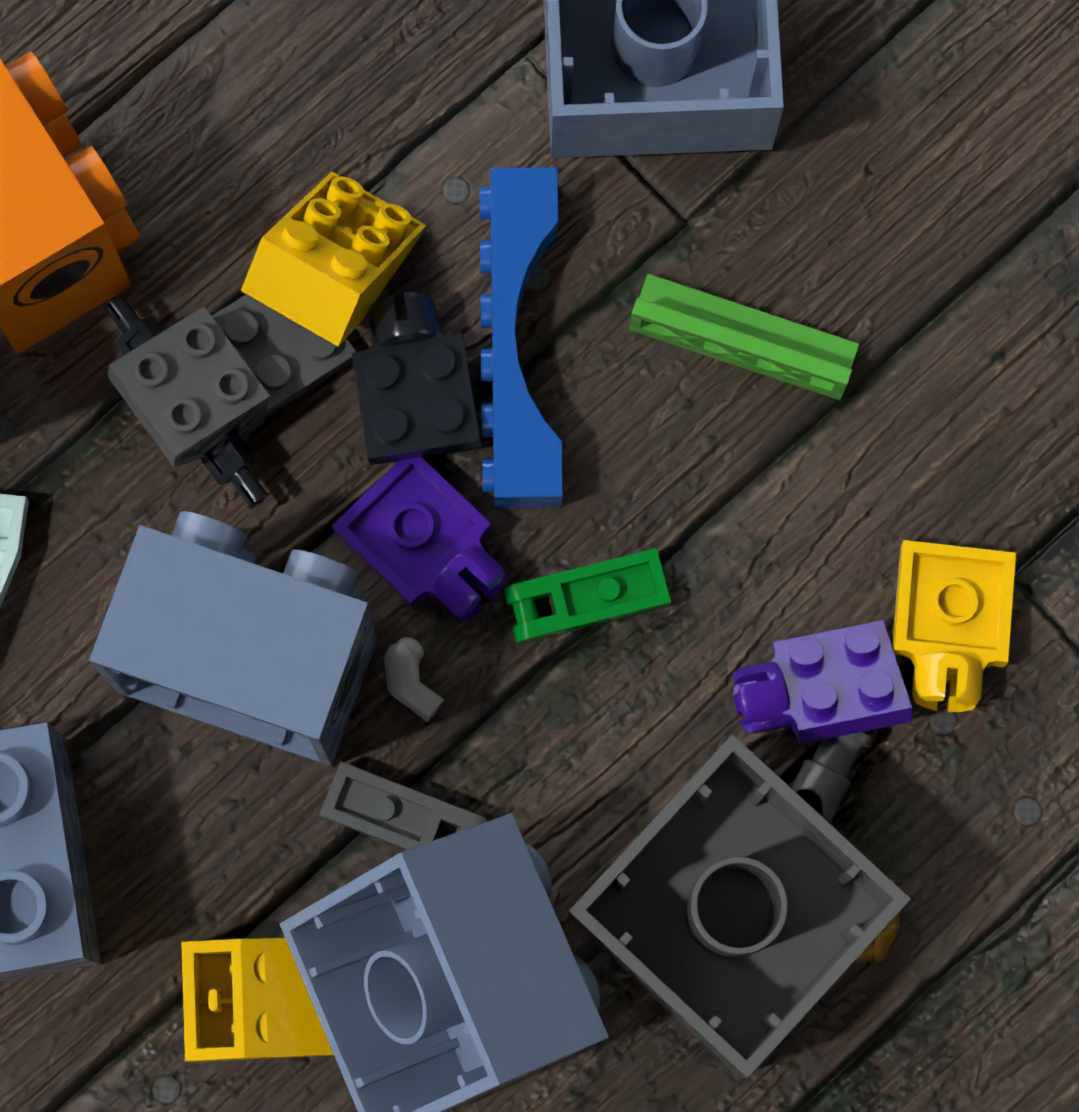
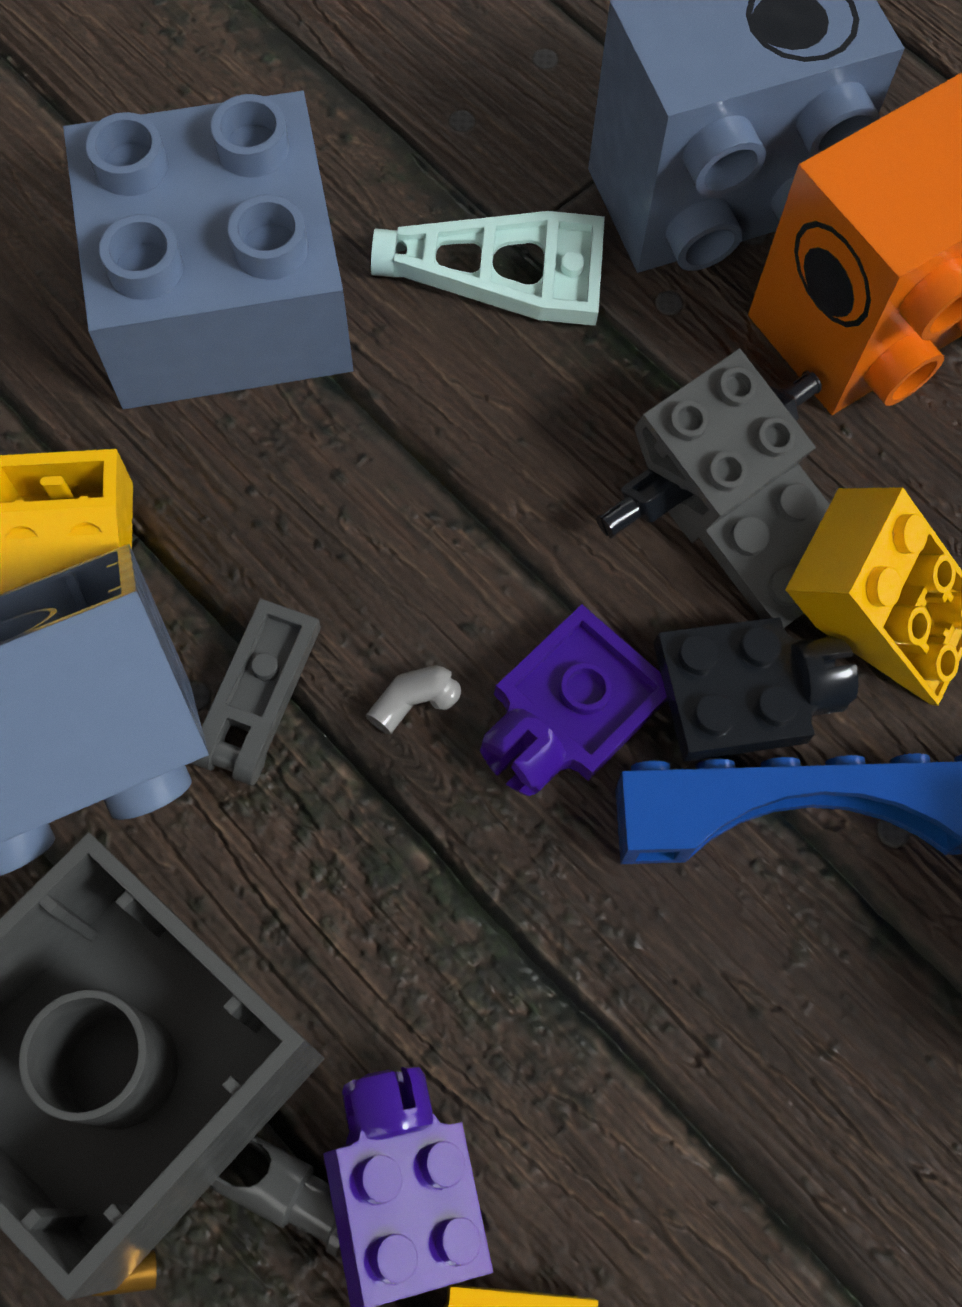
camera: 90 degrees right, 10 degrees down
sand blue brick [89,511,378,767] -> none
green plate [503,548,671,645] -> none
bright green fence [629,273,859,400] -> none

